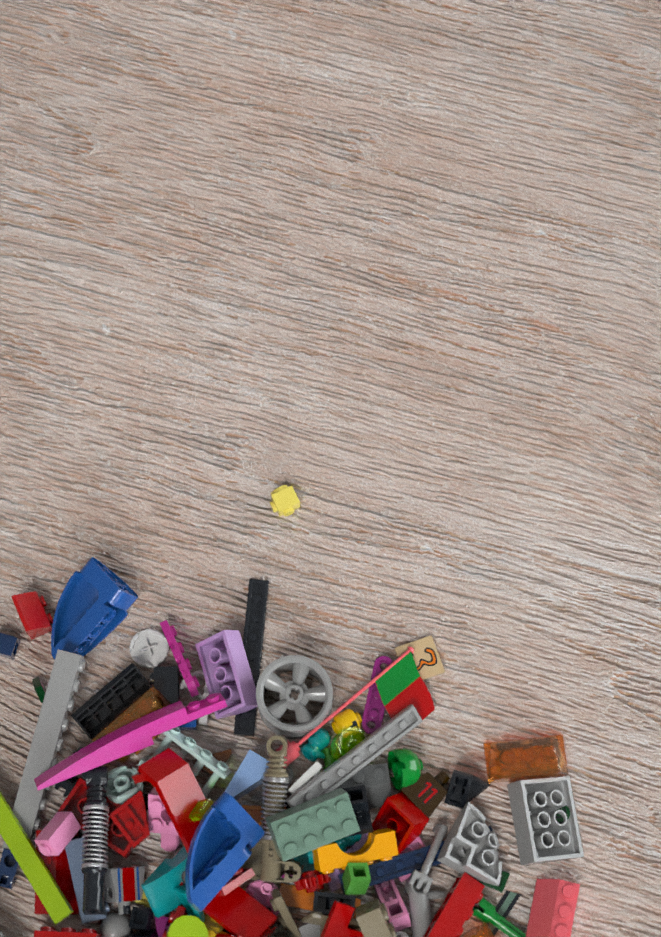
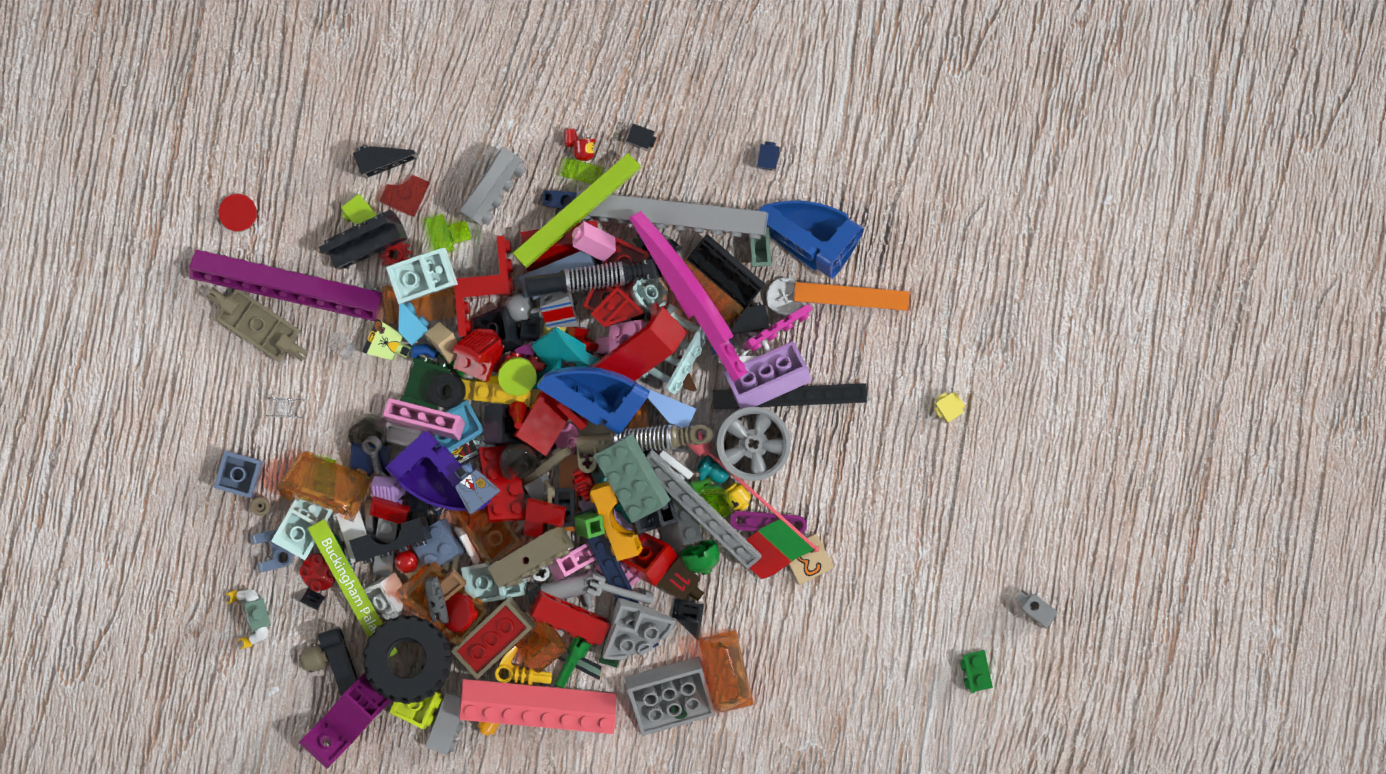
camera: 90 degrees right, 15 degrees up
red slope [11,591,53,640] -> none
dark green tile [32,677,46,704] -> none
clear neon green tile [189,798,214,822] -> none
none -> red slope [567,326,599,351]
none -> sand green slope [750,227,772,267]
none -> orange tile [793,282,909,311]
none -> green bracket [959,650,993,693]
none -> light grey torso [1015,590,1058,629]

